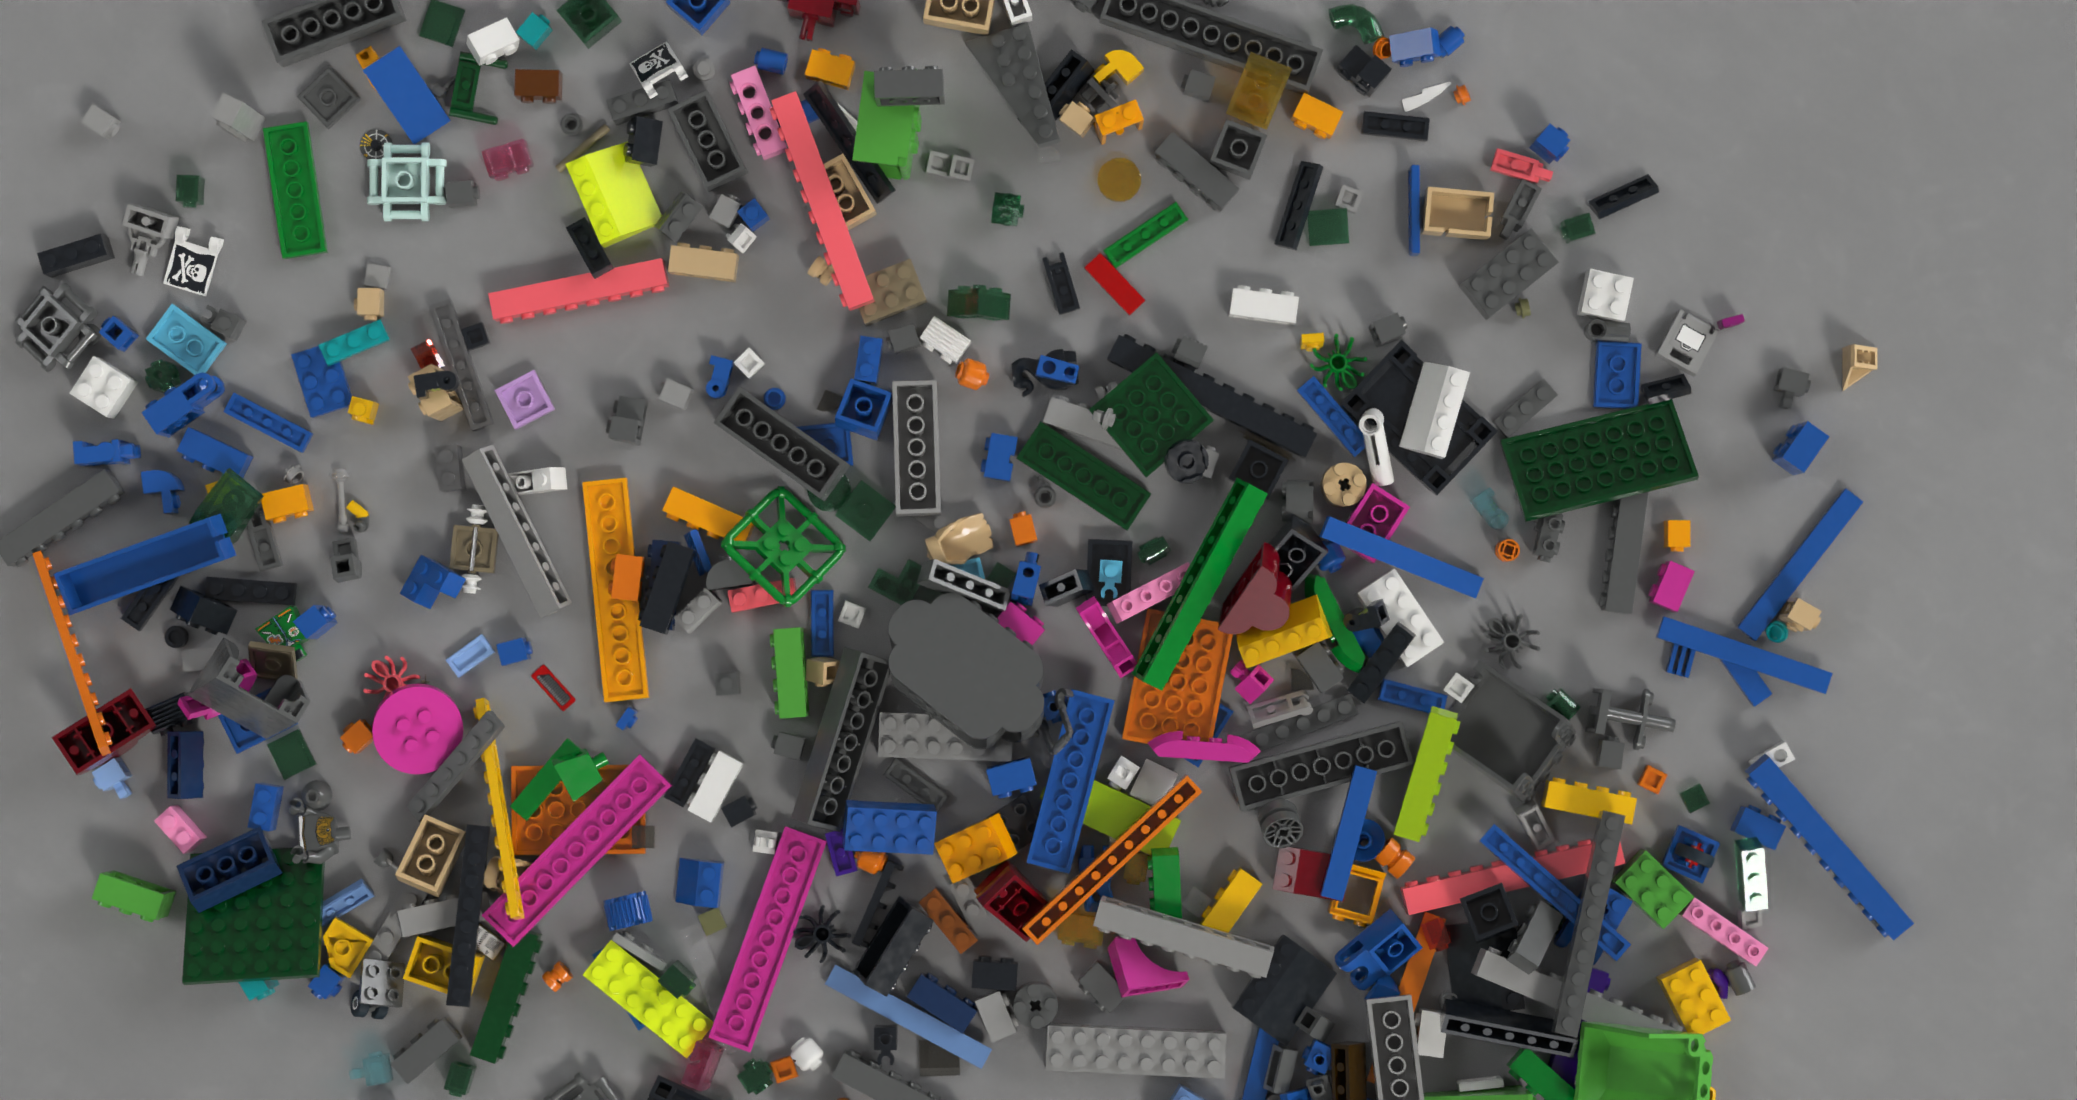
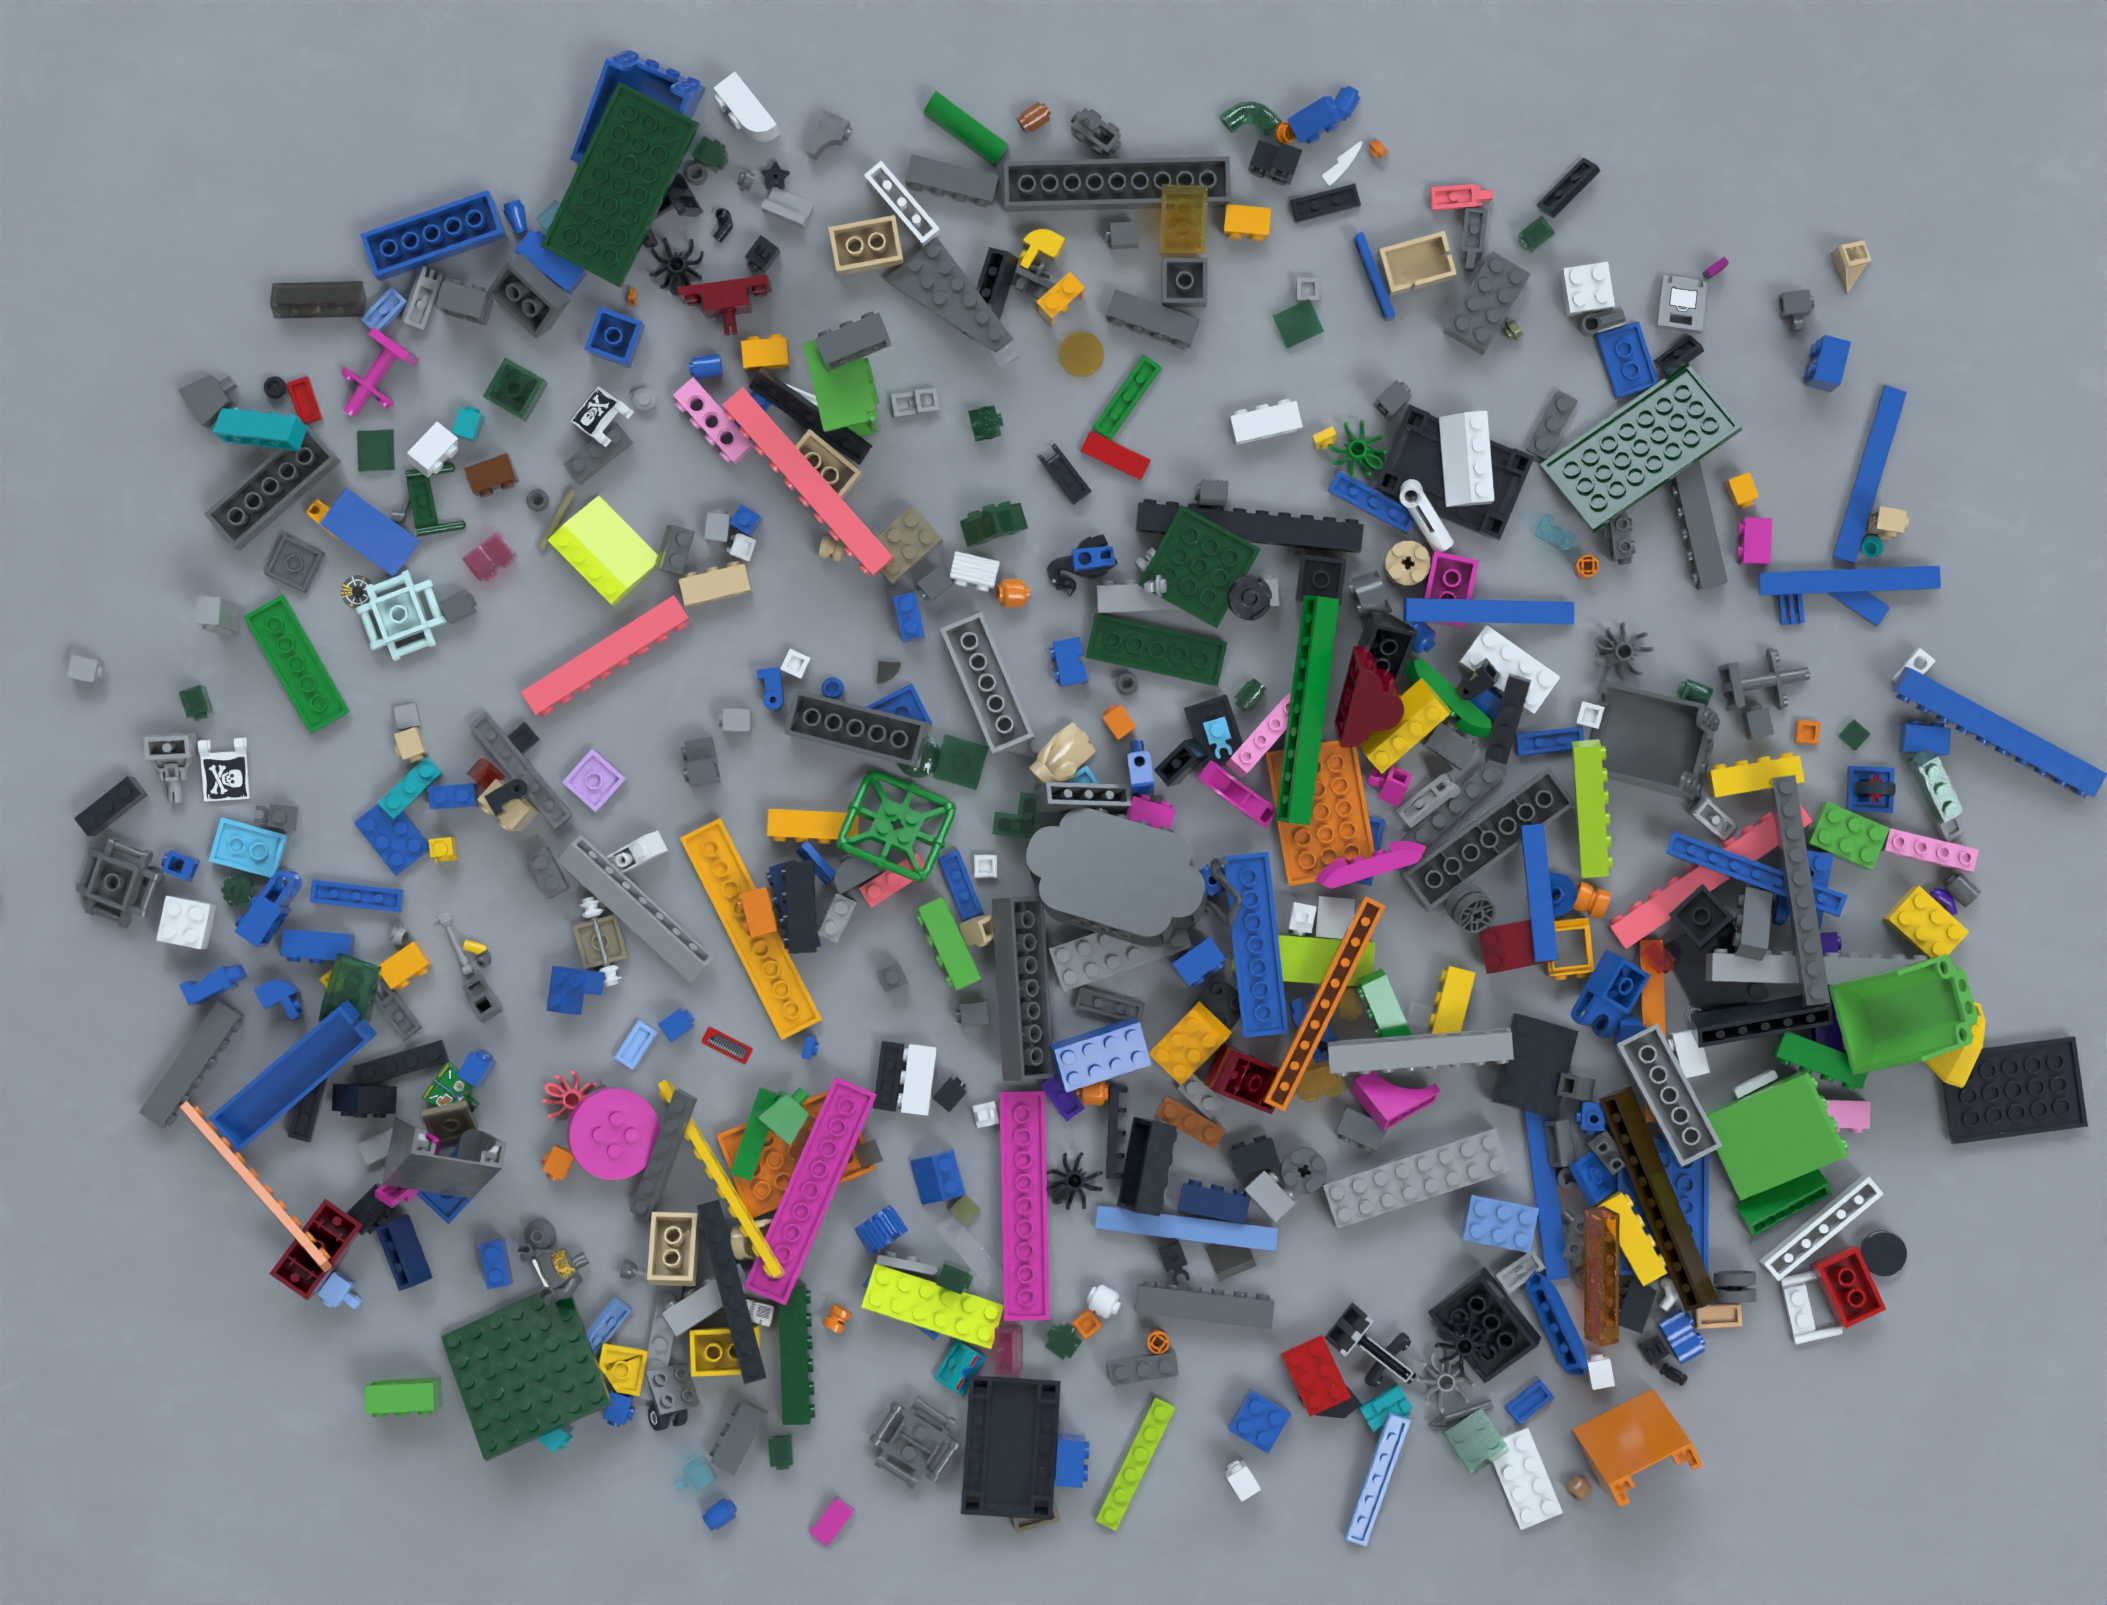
camera: 20 degrees left, 0 degrees up
bright pink brick [154,805,207,854] -> none
black tile [164,626,189,648] -> none
dark blue slope [176,826,282,913] -> none
clear green piece [267,729,317,780] -> none
black plate [566,217,614,279] -> none
black brick [623,116,663,167] -> none
dark grey brick [667,90,748,192] -> none
blue brick [835,378,893,441] -> none
clear green tile [986,562,1016,588] -> none
tan brick [1059,101,1095,138] -> none
black plate [1274,161,1323,250] -> none
blue brick [1529,123,1570,164] -> none
none -> blue brick [428,783,479,810]
none -> teal panel [933,1339,987,1395]

